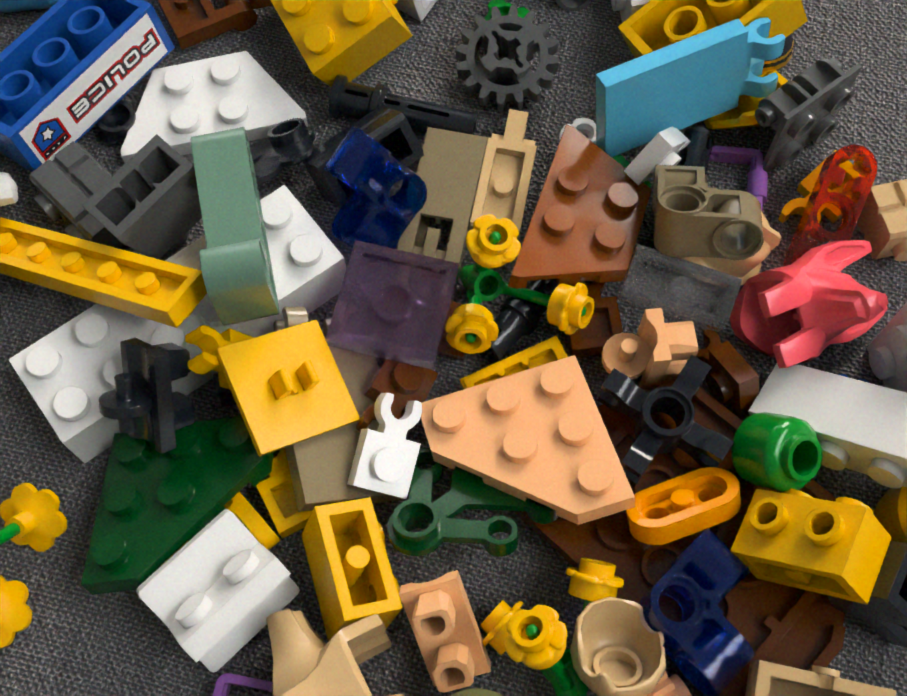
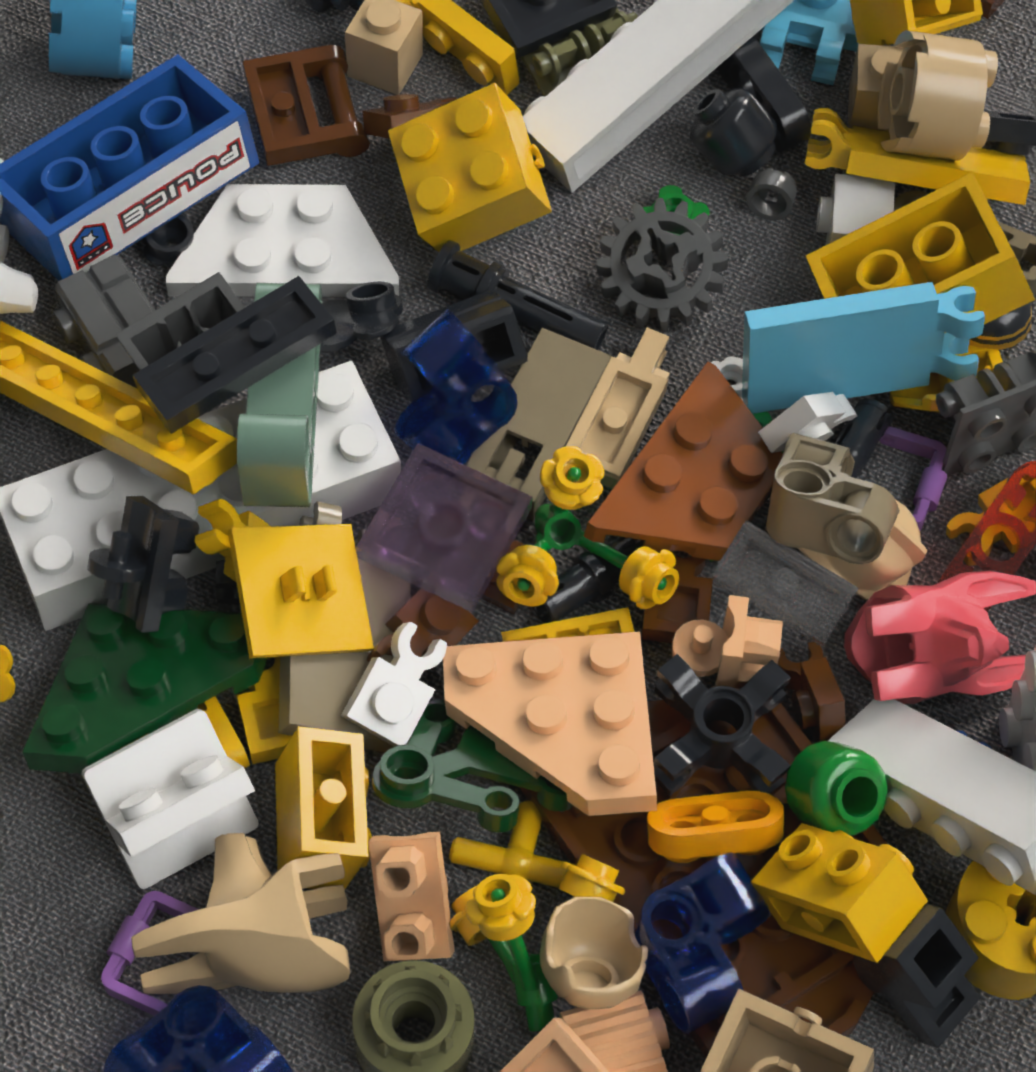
camera: 10 degrees right, 5 degrees down
none -> black plate [133,276,337,434]
none -> yellow piece [449,800,576,888]

